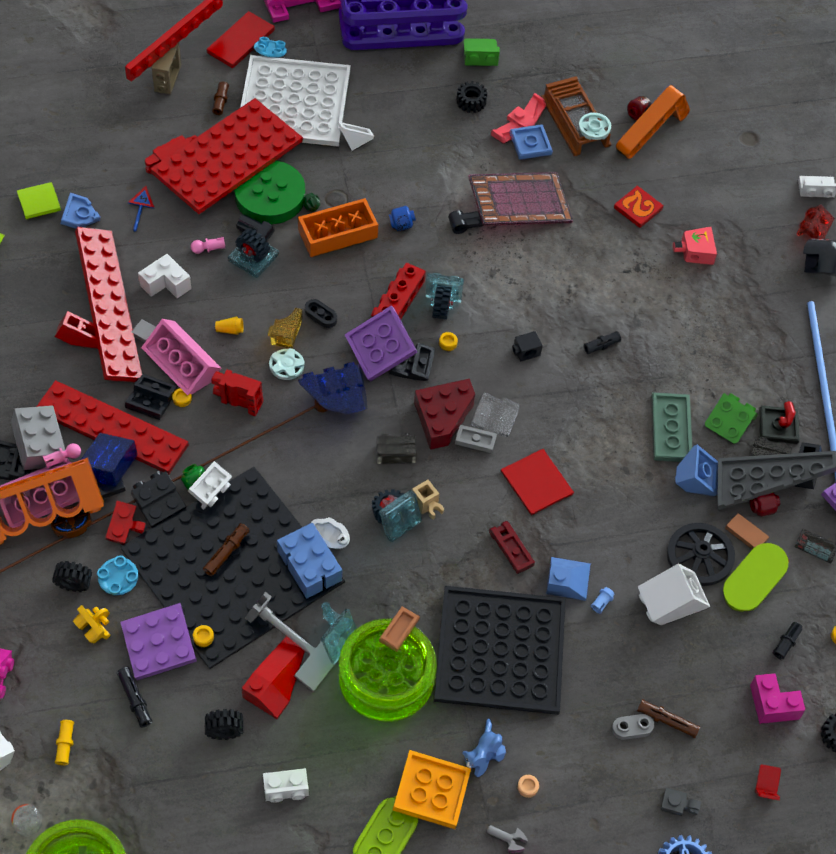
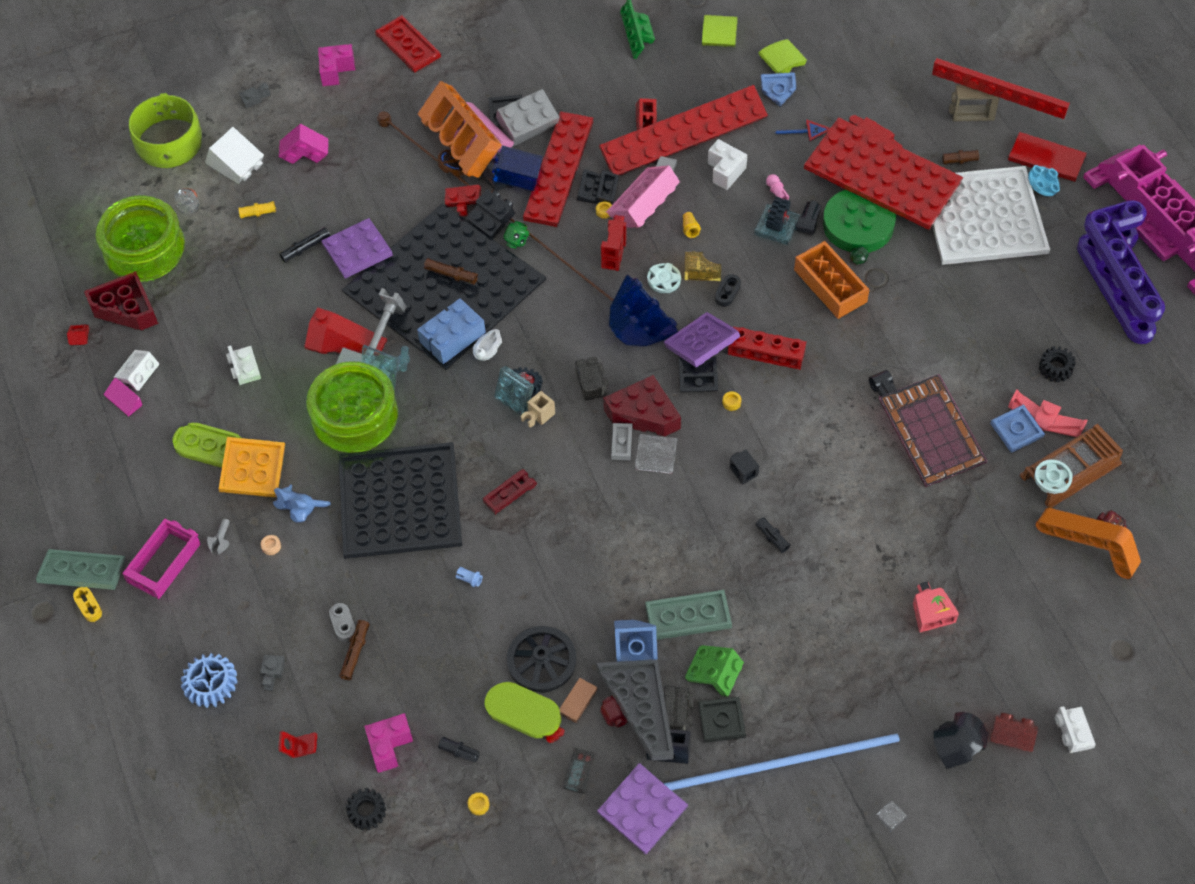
camera: 85 degrees right, 0 degrees up
bright pink pin [43,443,81,468] -> none
black tyre [52,561,93,592] -> none
yellow hips [73,605,111,644] -> none
medium azure dish [97,555,138,595] -> none
white bracket [188,461,232,510] -> none
yellow tile [193,625,214,647] -> none
black tyre [205,709,244,740] -> none
white slope [337,121,374,150] -> none
nougat tile [379,606,420,652] -> none
blue head [389,206,416,231] -> none
plate [425,273,464,320] -> none
bright green bracket [464,39,500,66] -> none
red piece [501,449,574,515] -> none
medium blue slope [546,557,590,601] -> none
red tile [614,186,664,228] -> none
white slope [638,563,710,625] -> none
red arm [778,401,796,428] -> none

